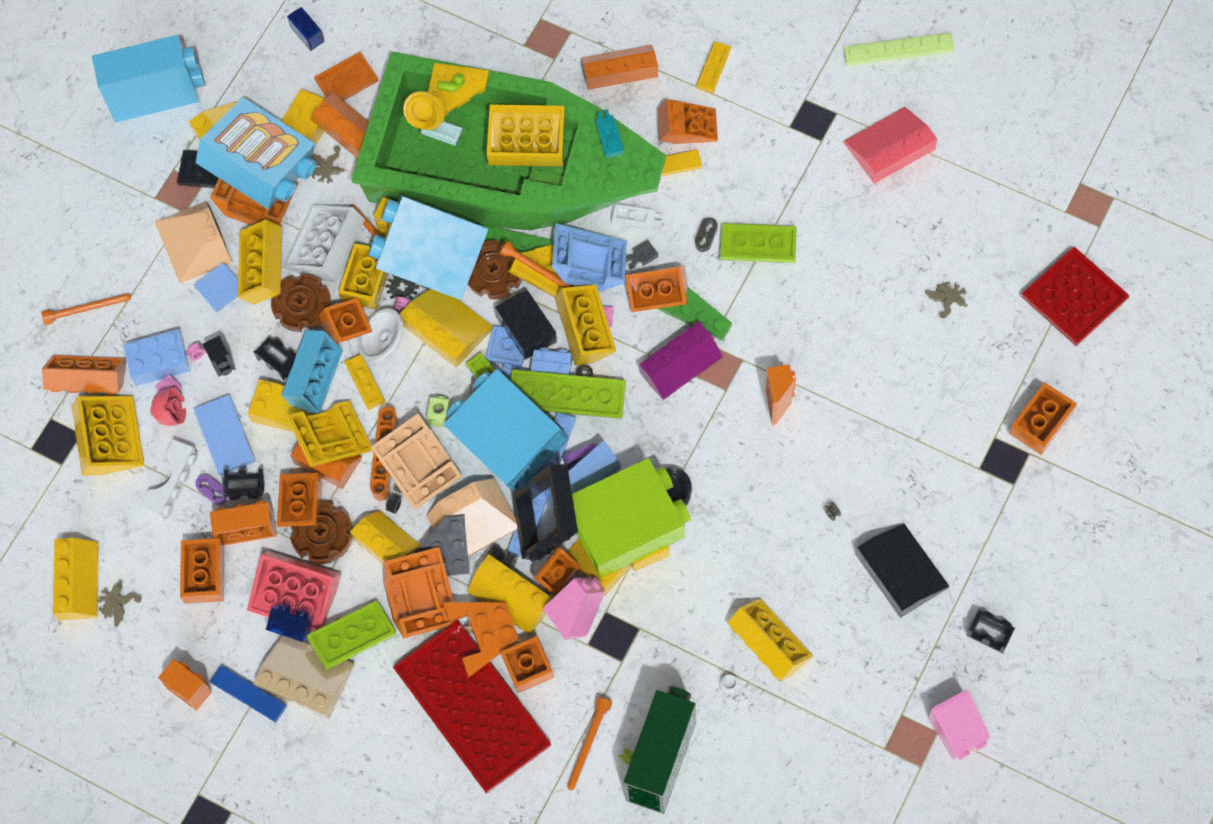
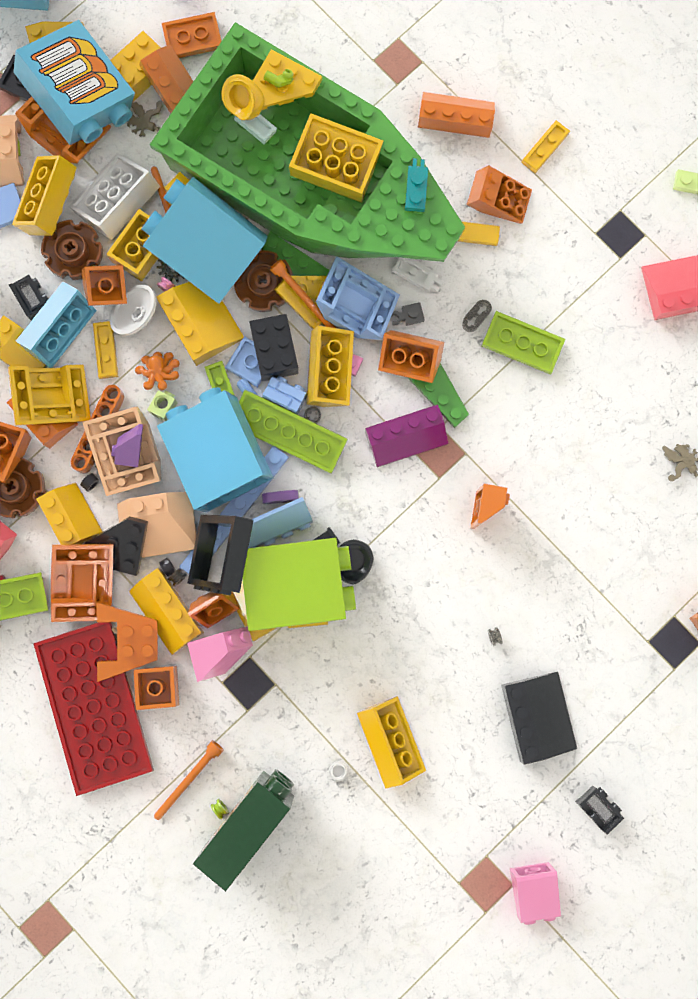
camera: 10 degrees right, 15 degrees up
none -> medium lavender slope [111,424,143,467]
none -> orange animal [135,352,180,391]

